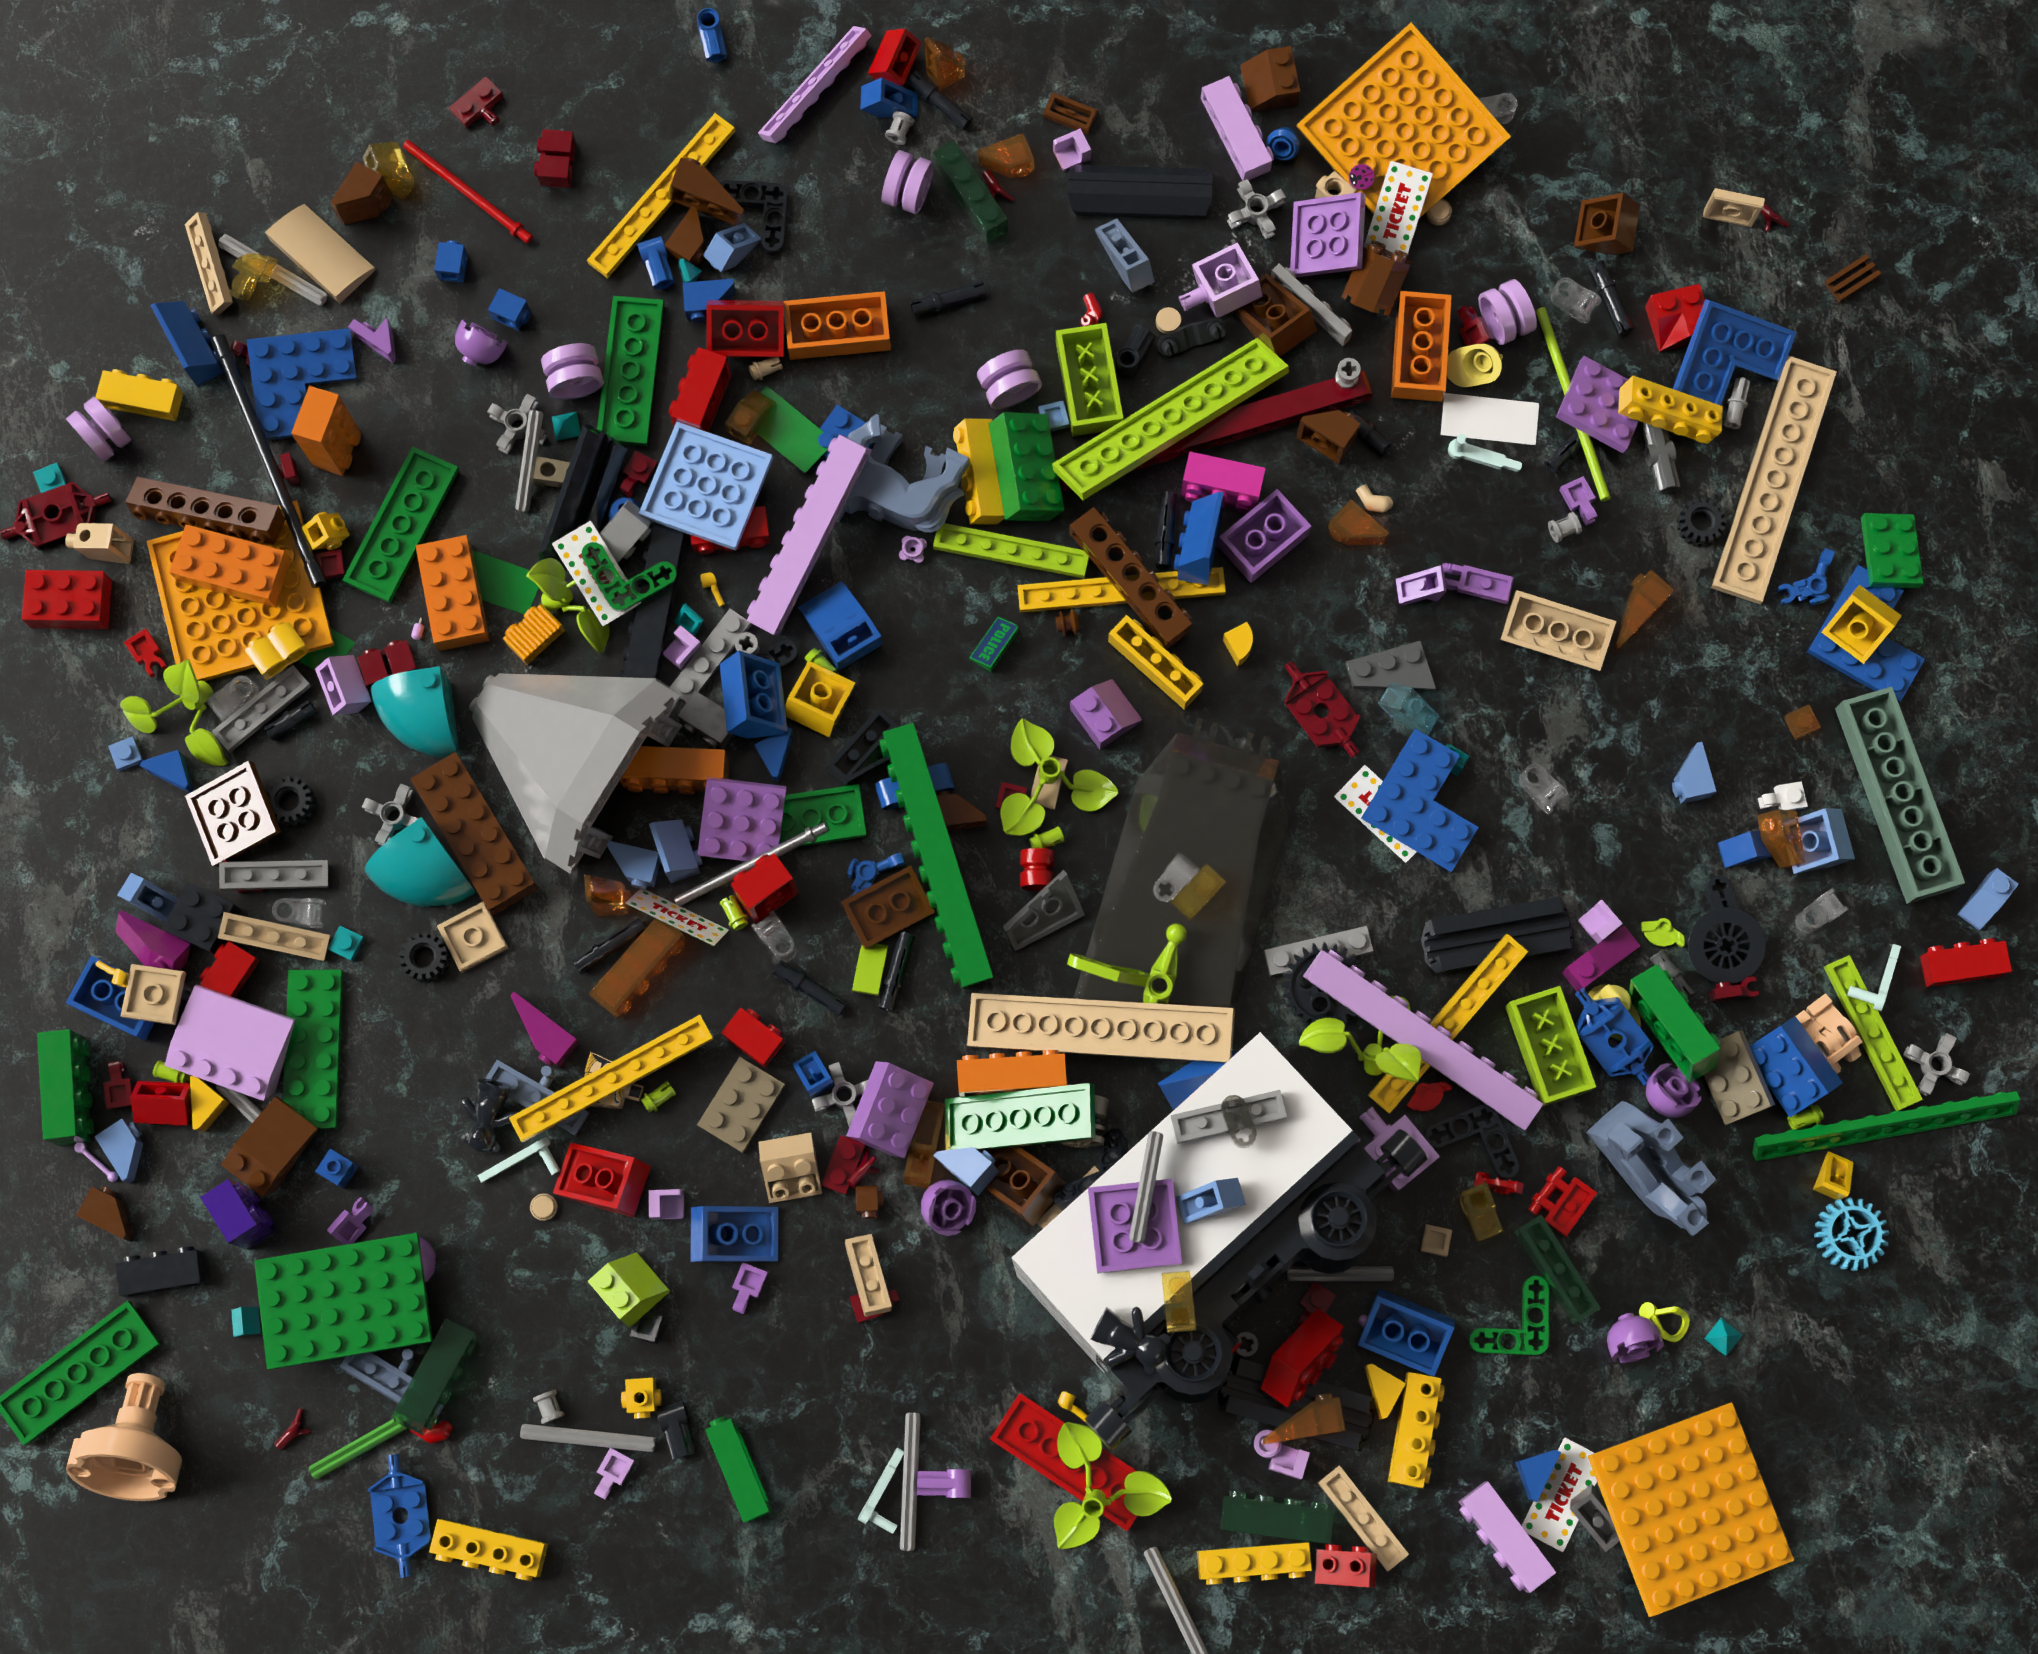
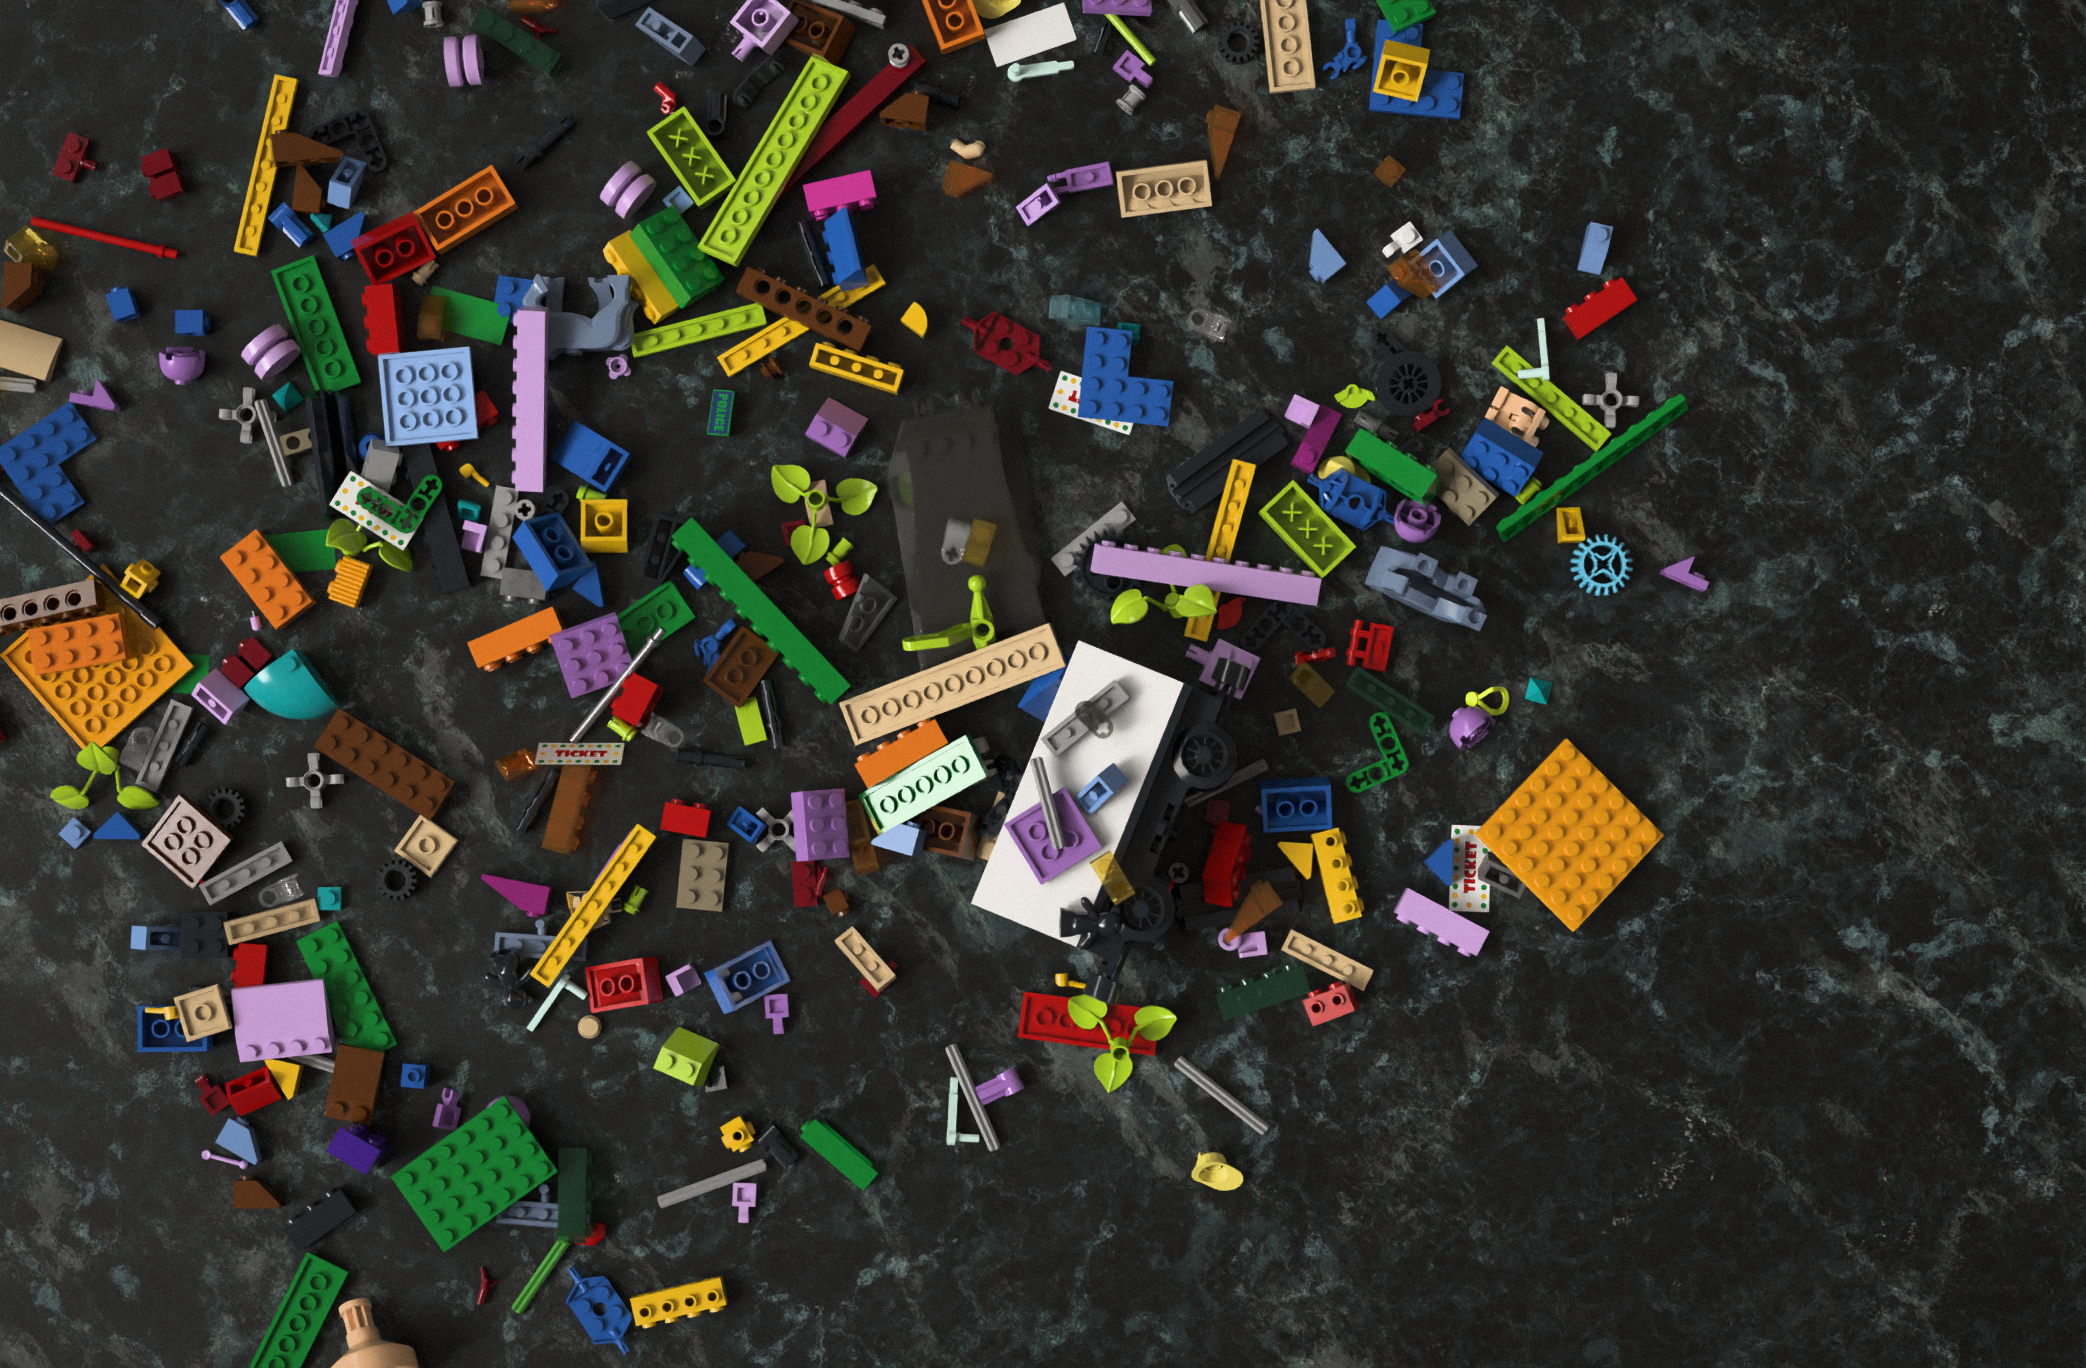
camera: 25 degrees left, 10 degrees up
green brick [37,1029,94,1146] -> none
magenta slope [116,910,191,971] -> none
red plate [124,628,168,678] -> none
lime pin [153,1060,190,1083] -> none
teal slope [231,1306,261,1337] -> none
yellow brick [245,621,309,680] -> none
orange brick [291,386,361,476] -> none
dark red plate [315,549,346,579] -> none
green plate [342,446,459,603] -> none
teal brick [364,817,477,907] -> none
light grey piece [469,673,682,874] -> none
light grey bush [533,1390,565,1424] -> none
medium blue slope [607,841,661,889] -> none
dark red plate [620,451,658,498] -> none
medium blue slope [649,819,703,883] -> none
tan slope [758,1133,822,1203] -> none
medium lavender cylinder [921,1180,976,1236] -> none
tan piece [1156,307,1181,334] -> none
yellow brick [1197,1542,1312,1585] -> none
medium lavender brick [1217,489,1311,583] -> none
dark grey wing [1345,641,1436,691] -> none
clear piece [1795,888,1849,934] -> none
sand green brick [1835,687,1965,904] -> none
none -> medium lavender slope [1660,556,1709,592]

